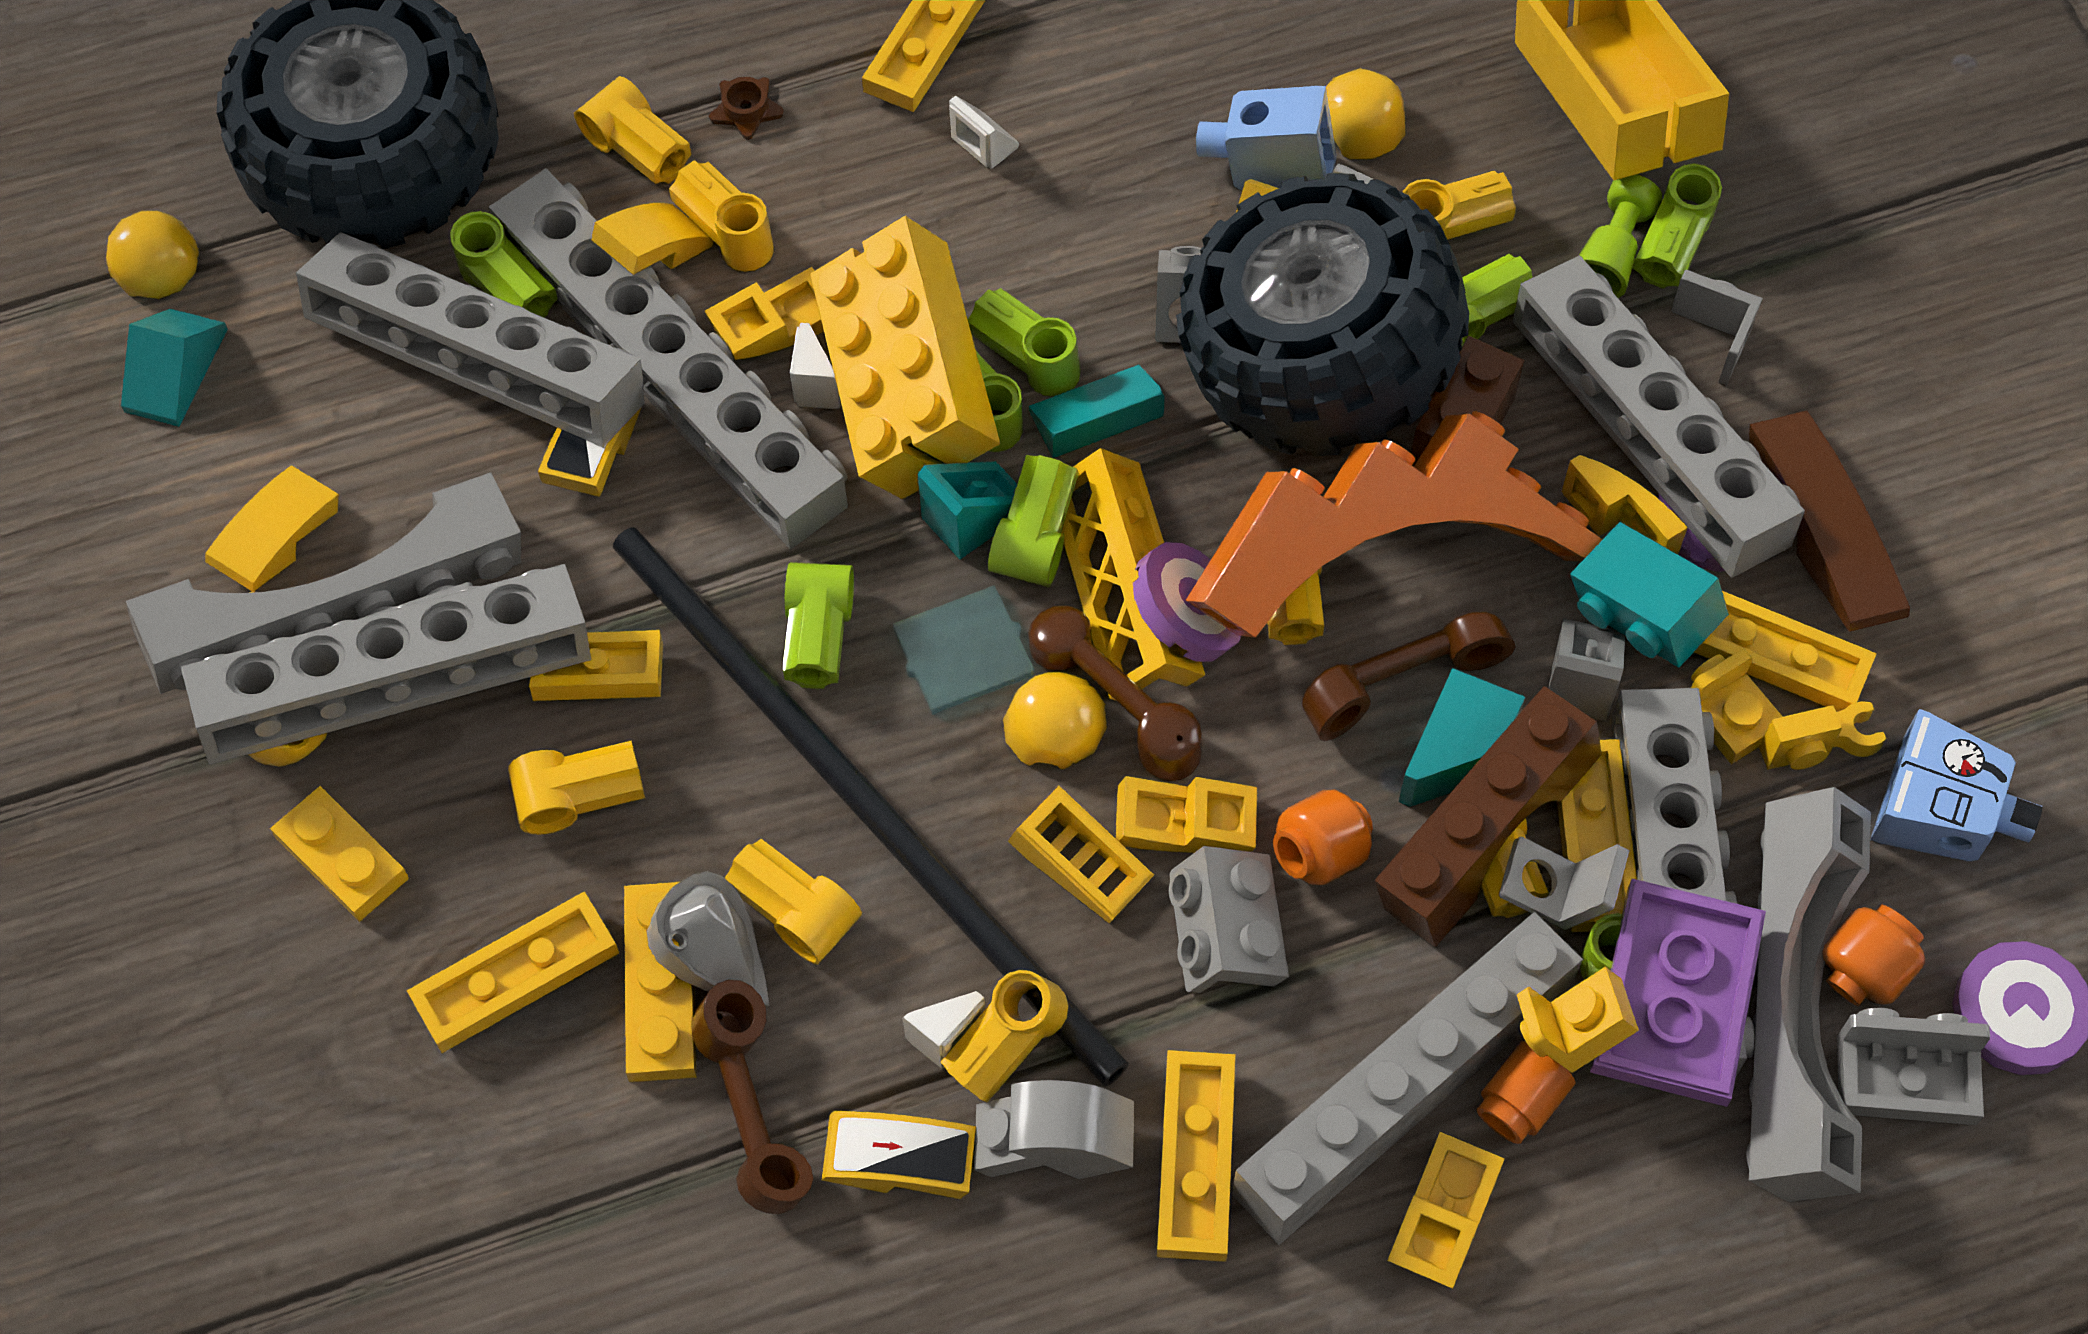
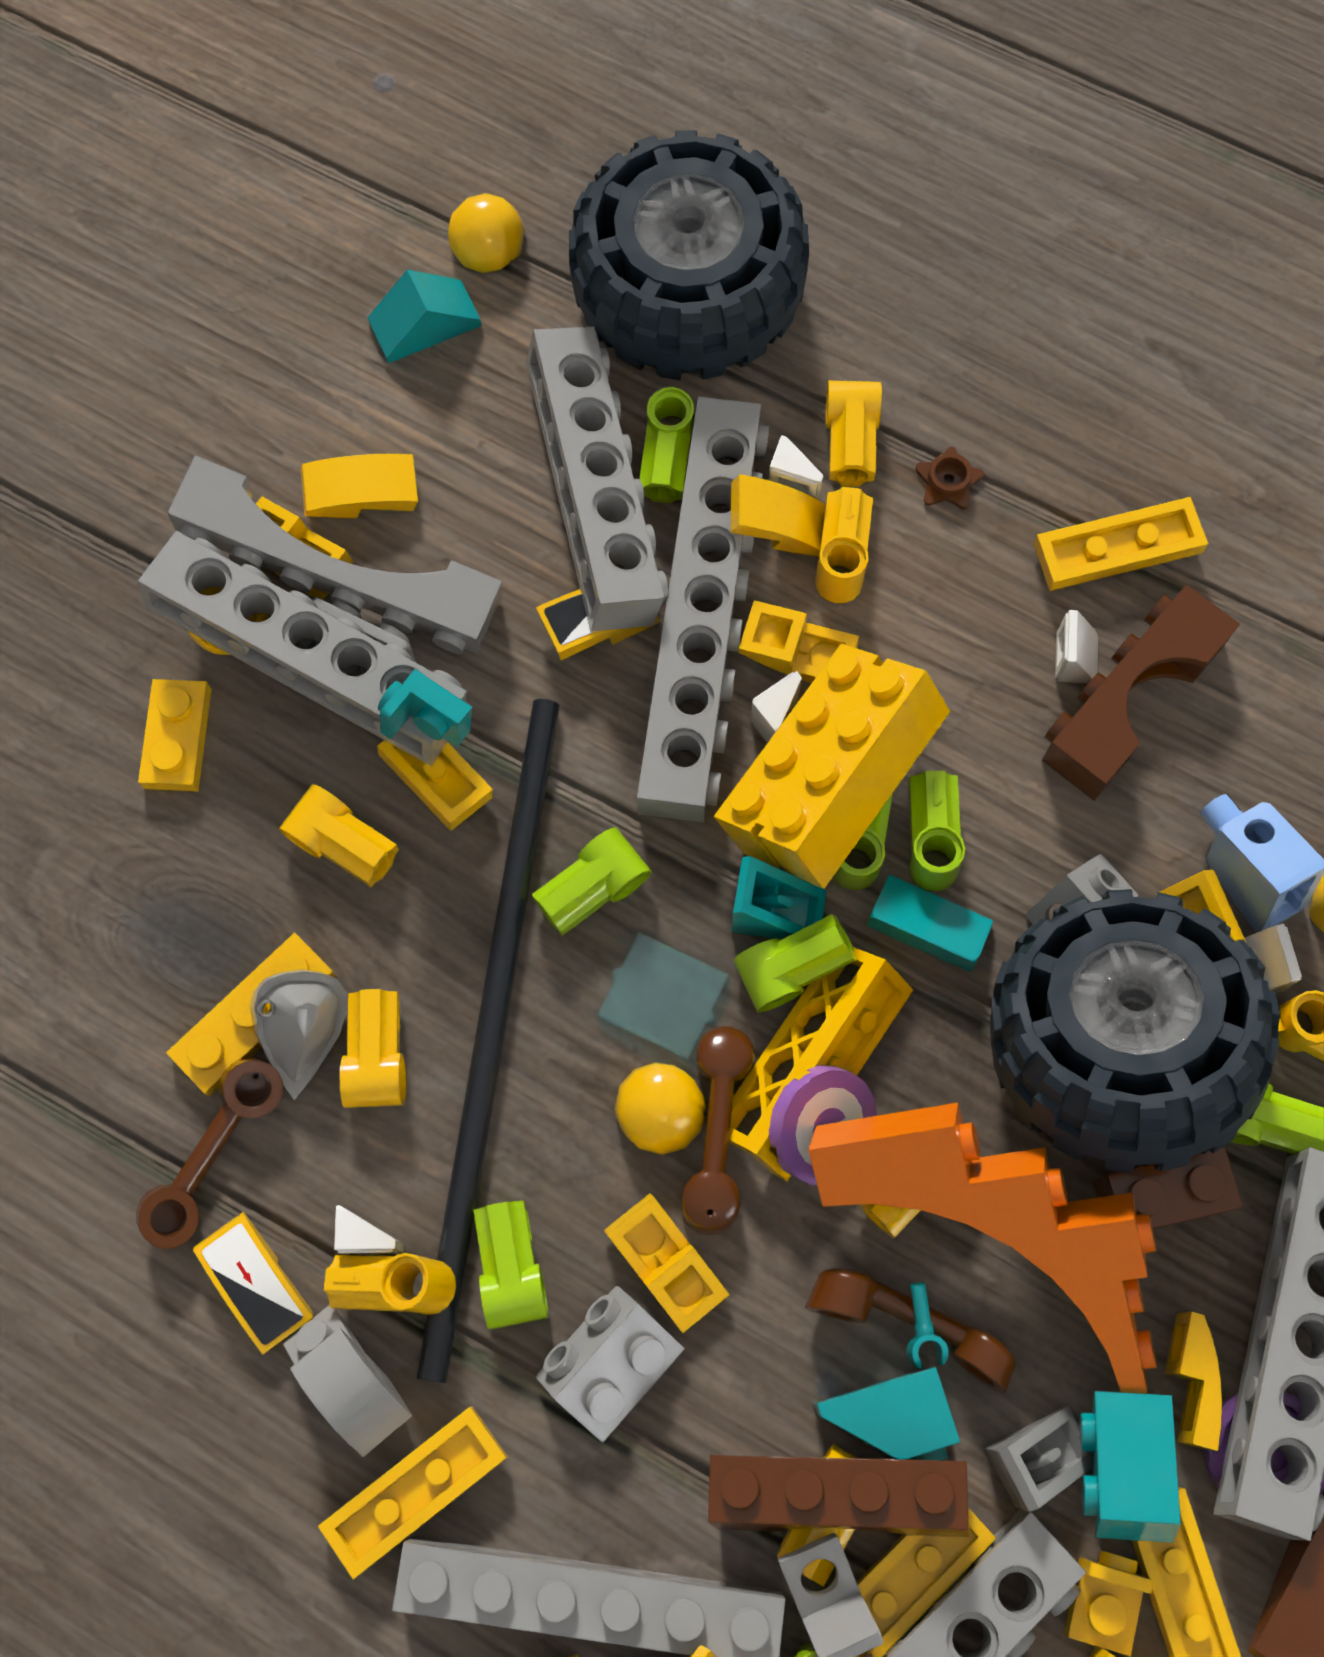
camera: 50 degrees right, 10 degrees up
yellow plate [406,891,619,1053] -> none
yellow slope [1008,786,1154,923] -> none
orange head [1273,789,1373,885] -> none
none -> teal bracket [378,669,472,747]
none -> lime piece [473,1200,549,1330]
none -> white slope [768,435,823,501]
none -> teal hand [906,1282,949,1369]
none -> reddish brown arch [1042,584,1240,801]

